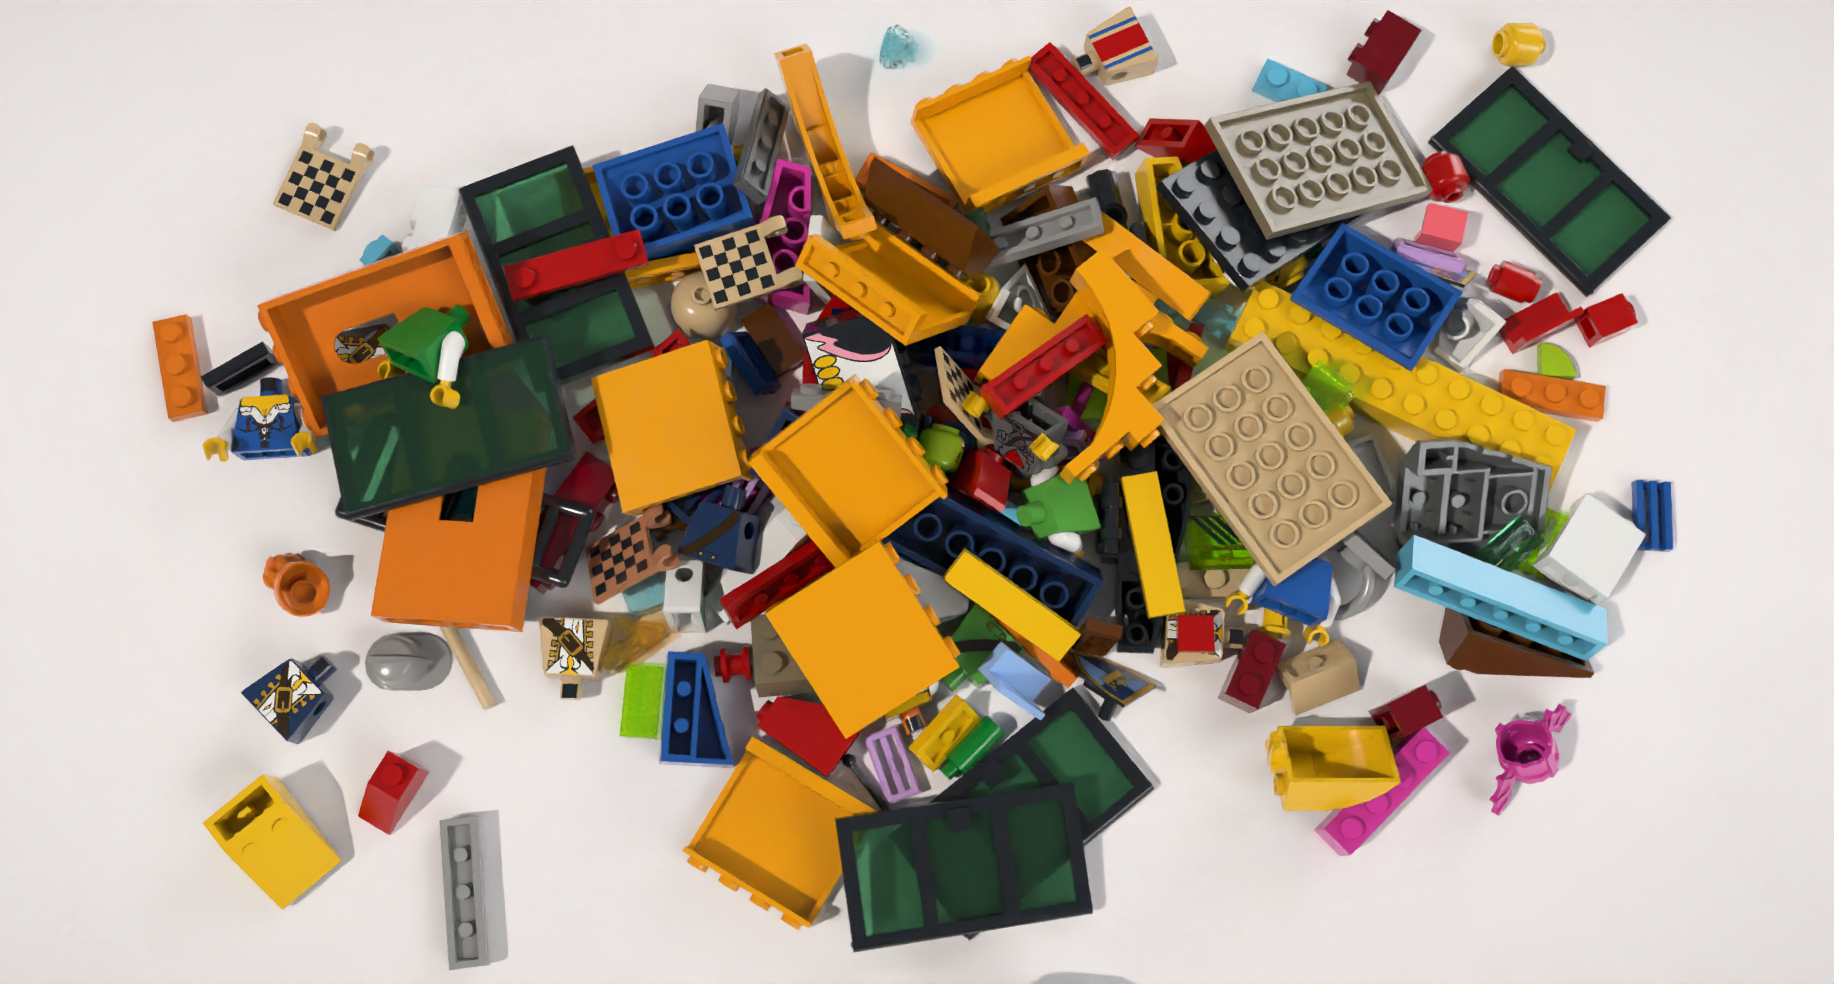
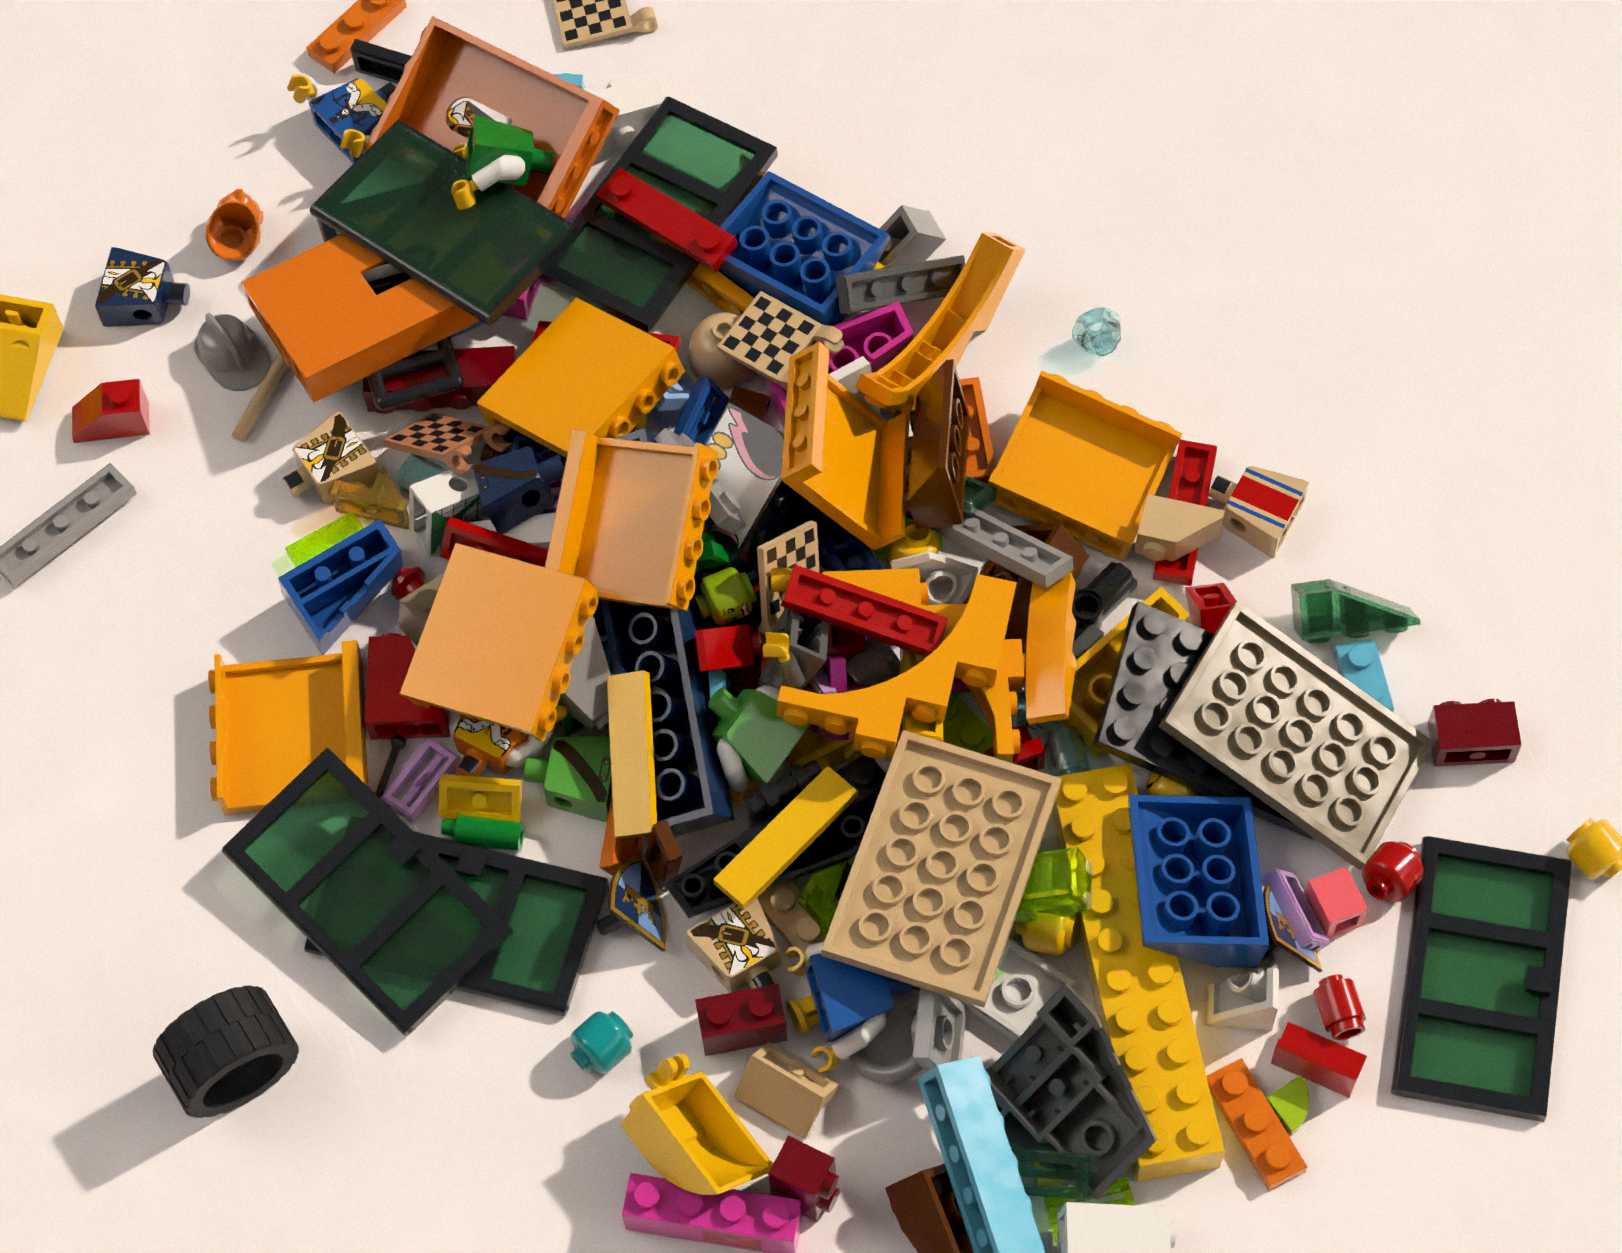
camera: 60 degrees right, 15 degrees down
light blue panel [978,642,1051,720] -> none
red tile [1176,615,1215,653] -> none
red brick [1575,293,1638,348] -> none
none -> teal head [570,1011,633,1074]
none -> tan slope [1135,494,1225,561]
none -> clear green slope [1291,579,1421,644]

